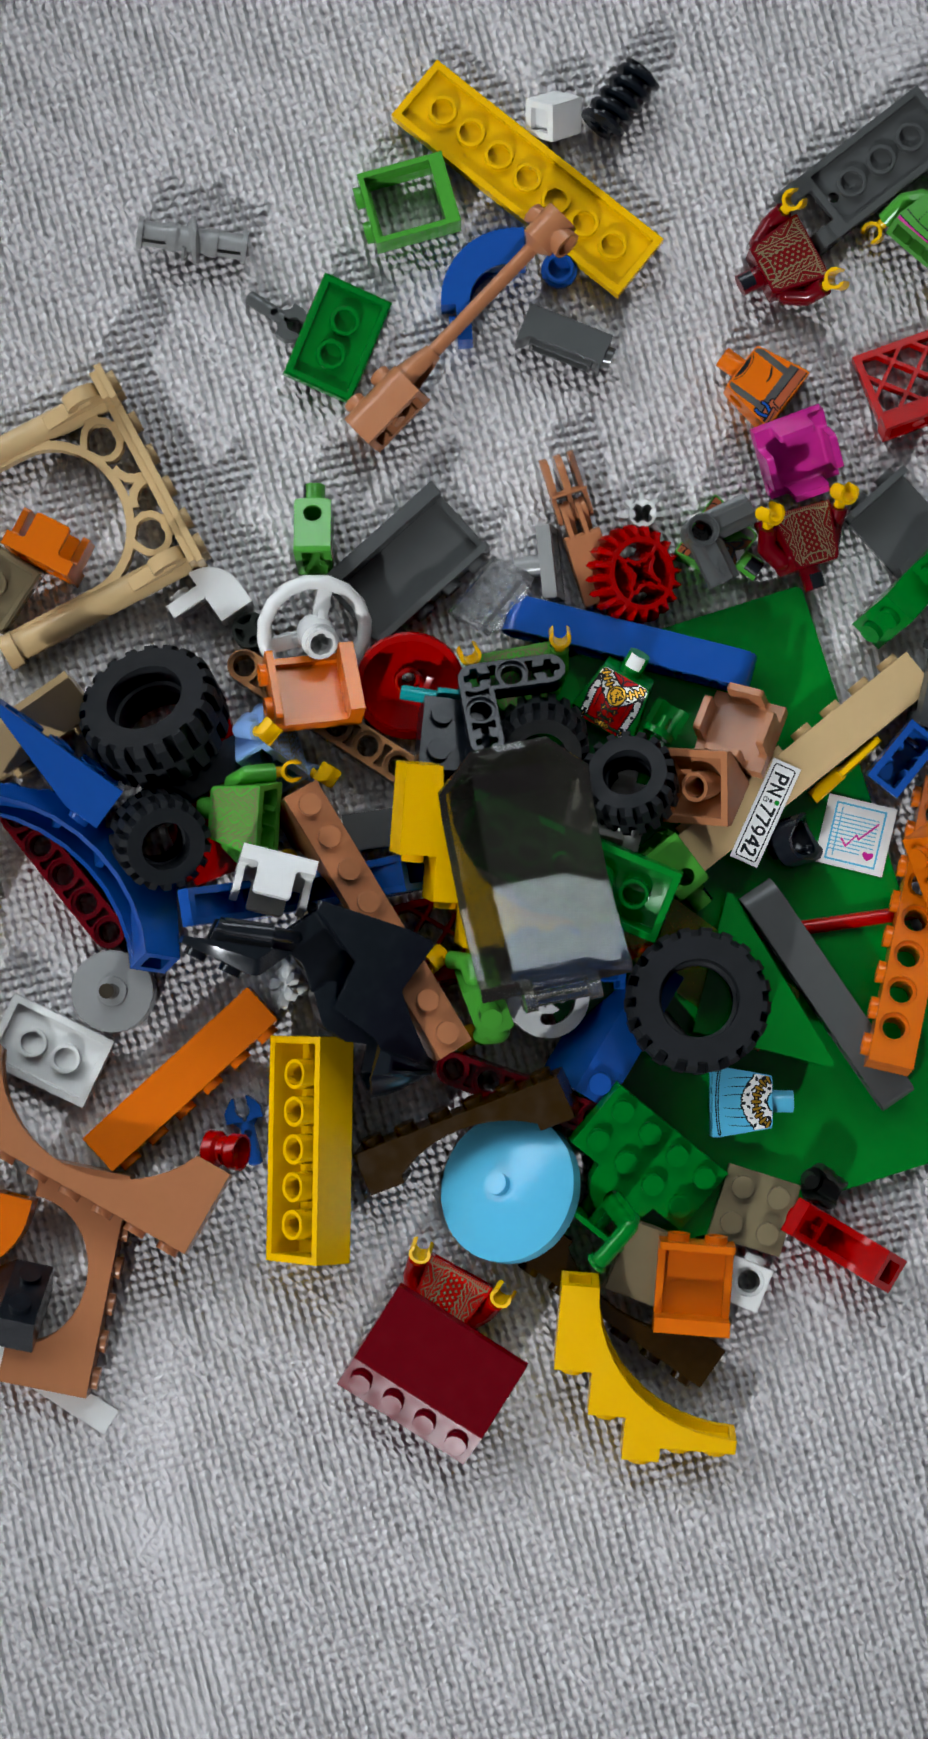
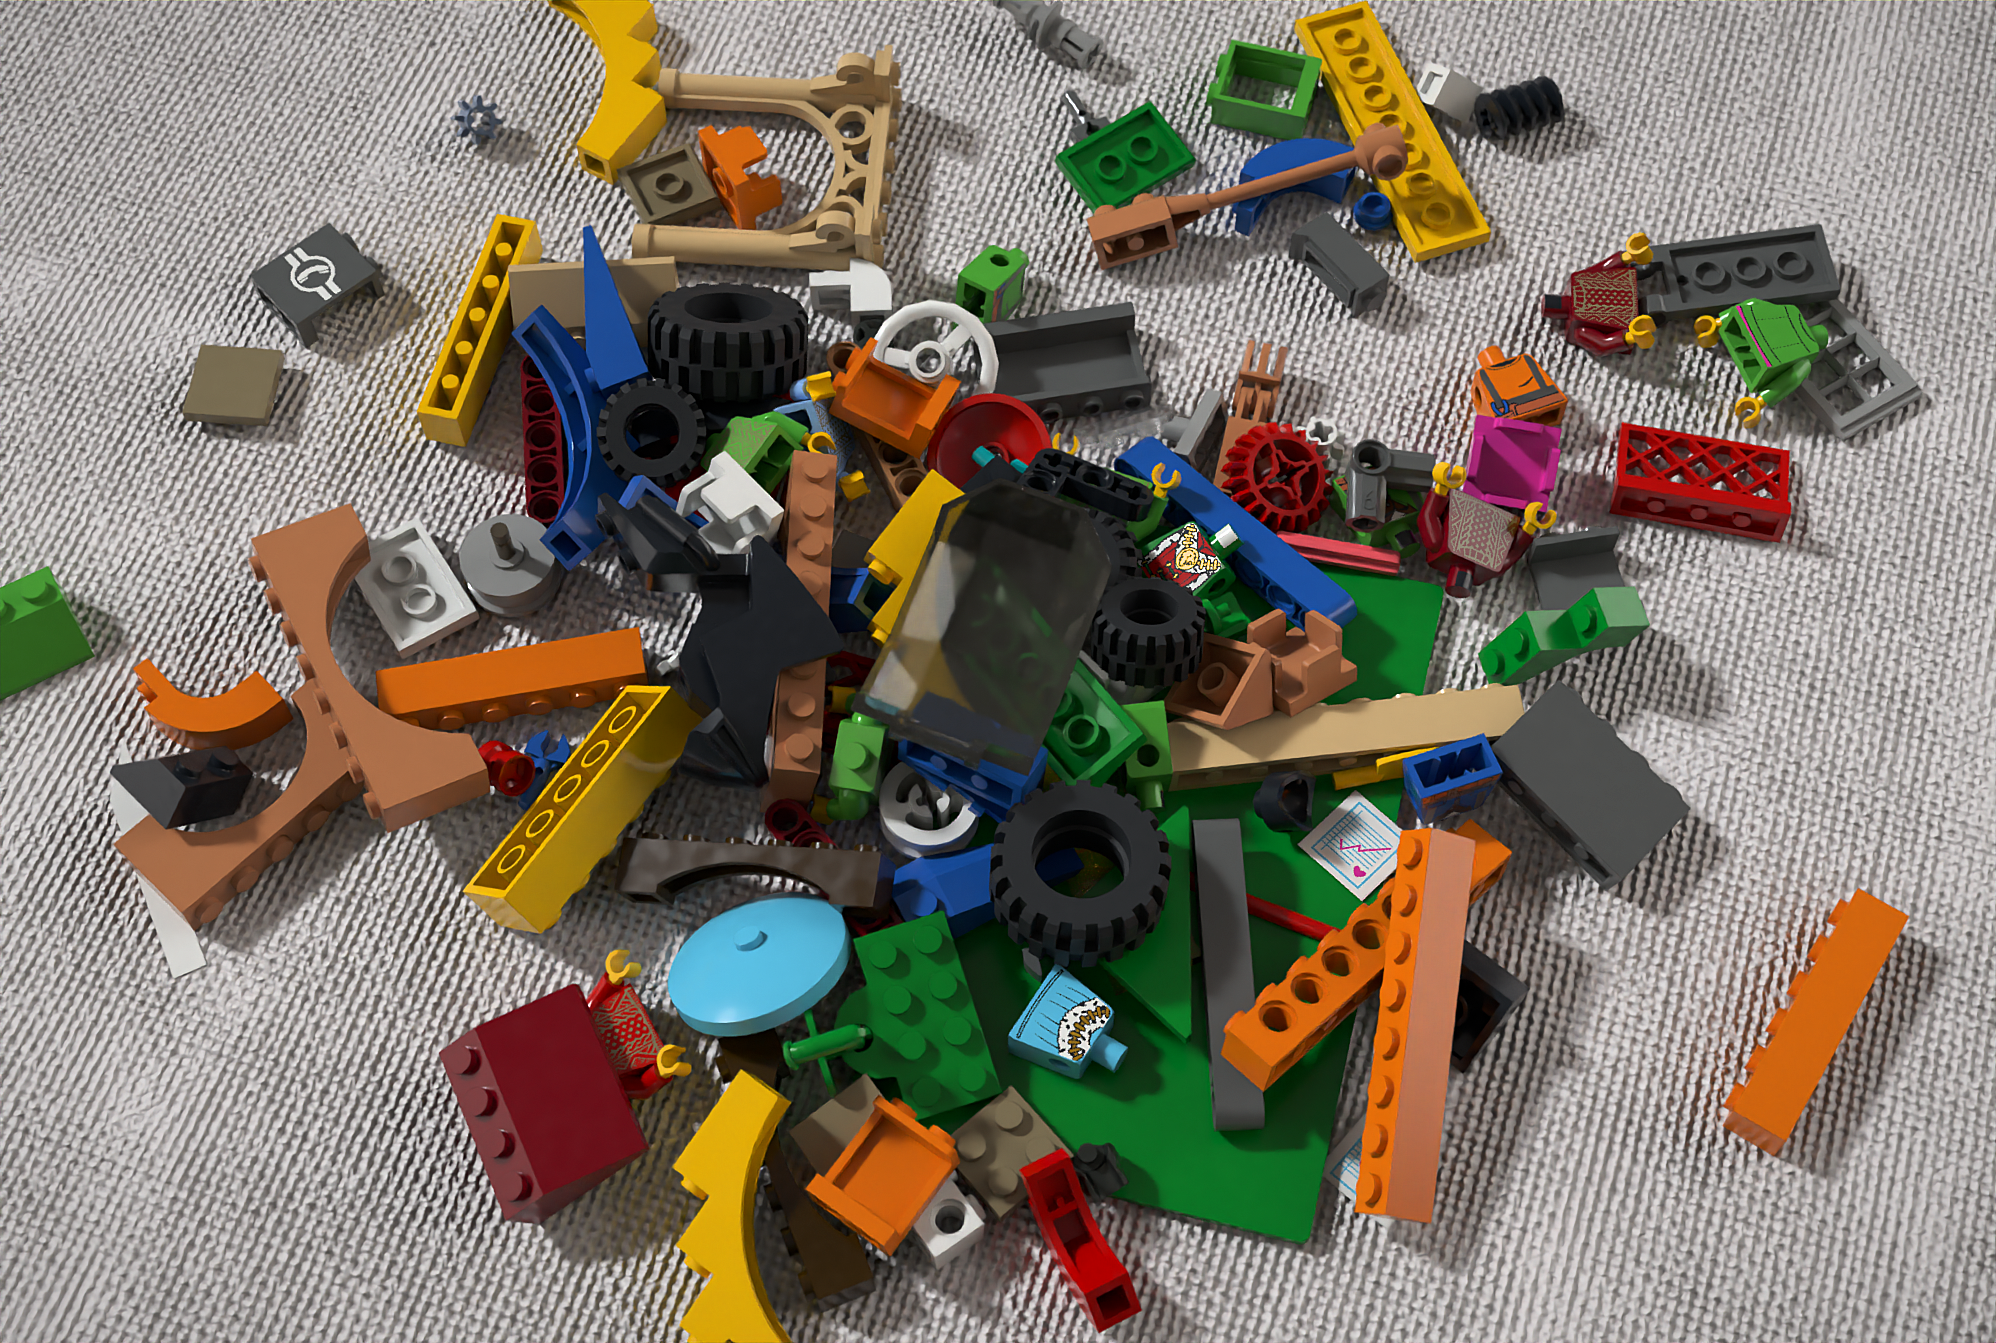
camera: 30 degrees right, 25 degrees down
white sticker [730,758,801,868] -> none
none -> coral axle [1276,531,1401,576]

